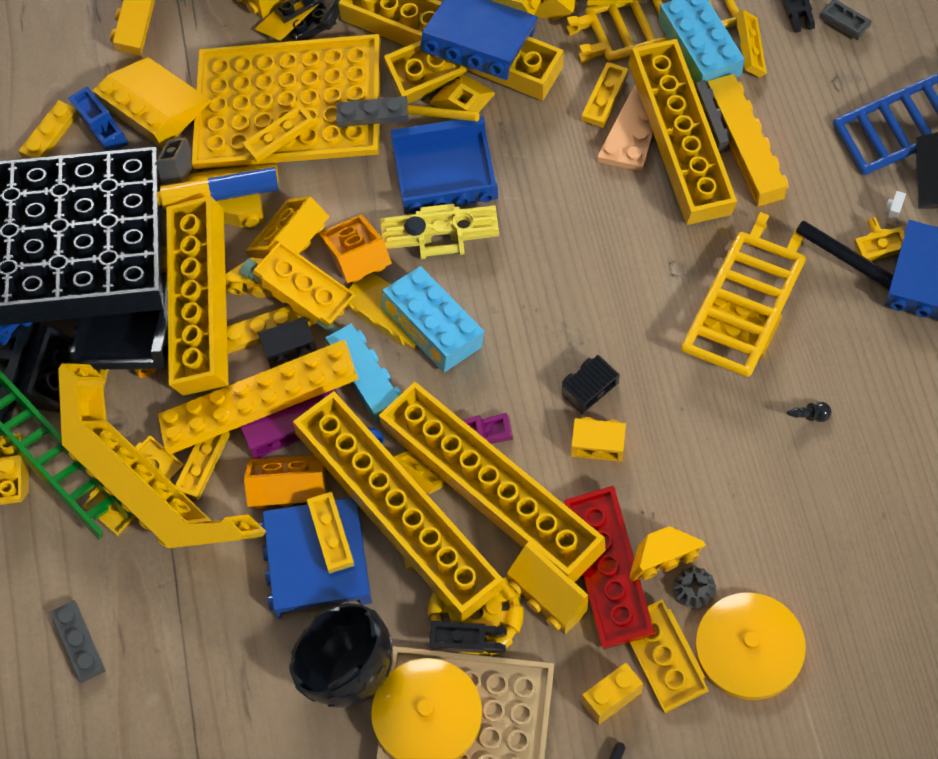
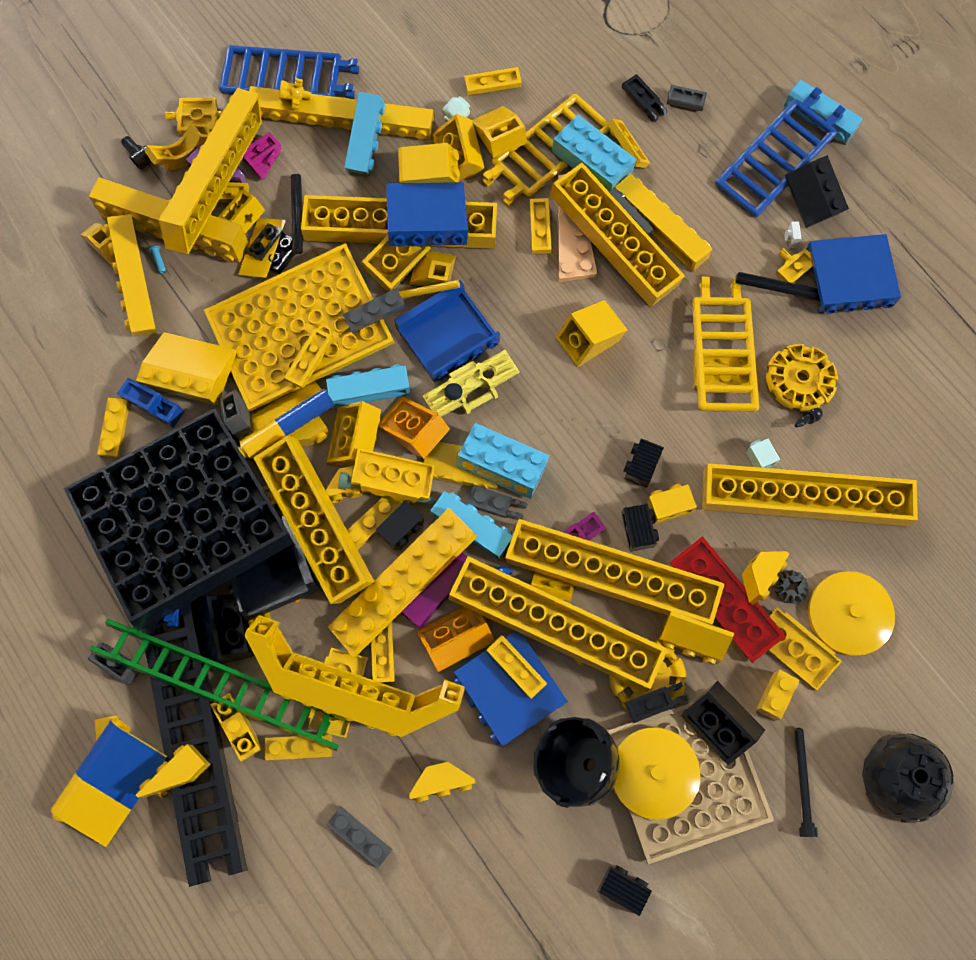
camera: 30 degrees left, 10 degrees up
none -> yellow plate [265,734,332,761]
none -> medium azure brick [326,365,411,409]
none -> yellow slope [409,762,476,803]
none -> dark grey hinge [467,485,528,520]
none -> yellow slope [555,300,628,367]
none -> black brick [621,504,659,552]
none -> black slope [681,680,765,765]
none -> yellow brick [702,463,918,527]
none -> light aqua brick [746,439,780,468]
none -> yellow plate [766,344,838,412]

